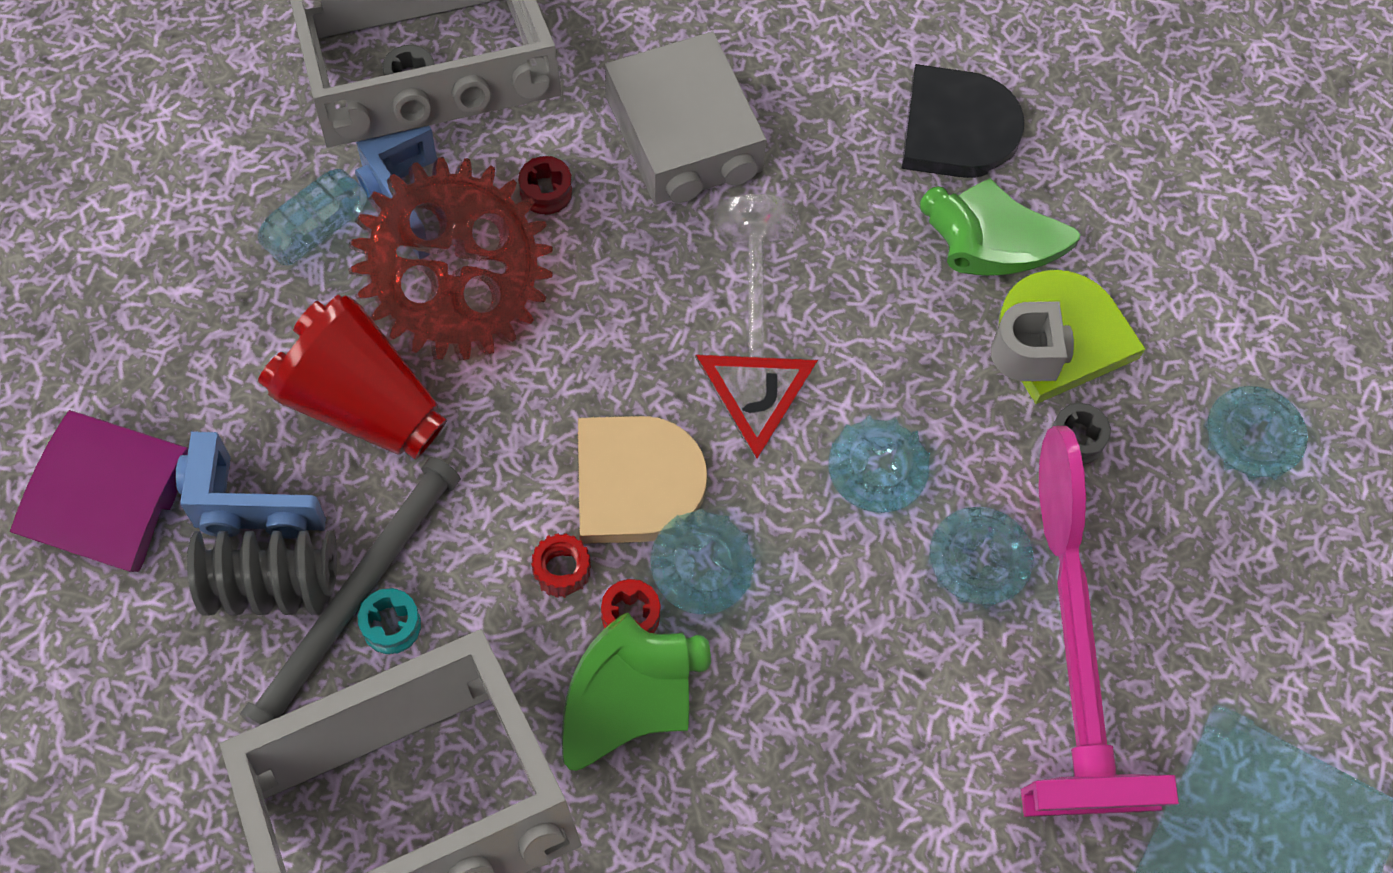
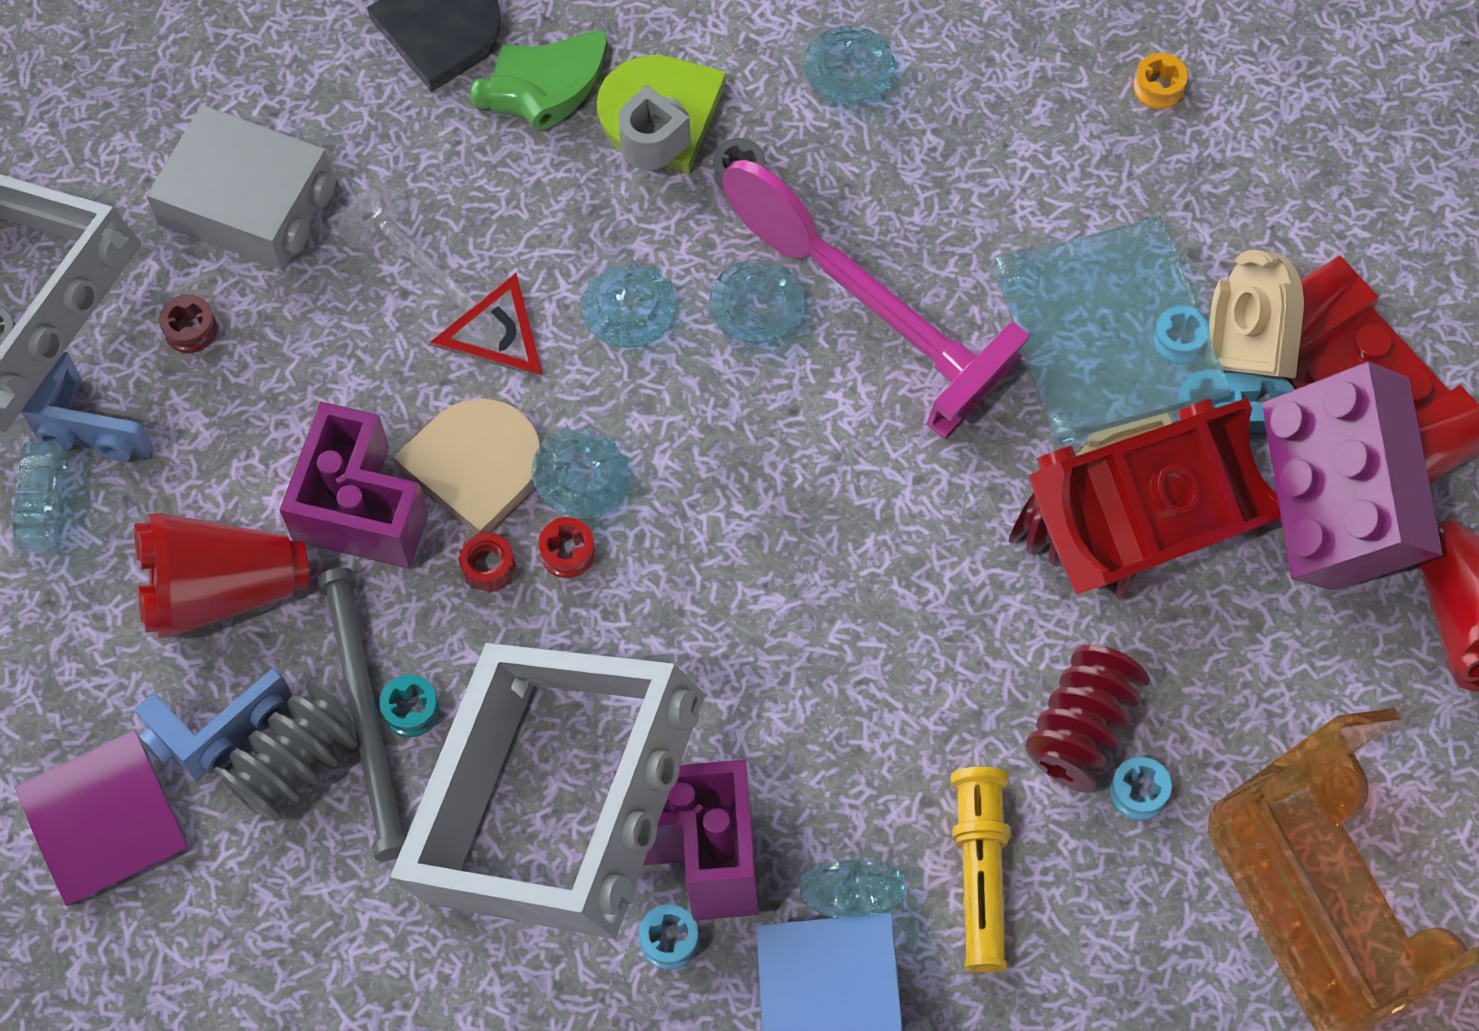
camera: 40 degrees left, 0 degrees up
clear red gear [348,157,553,361] -> none
bright green arm [562,612,711,771] -> none
none -> magenta brick [279,401,428,569]

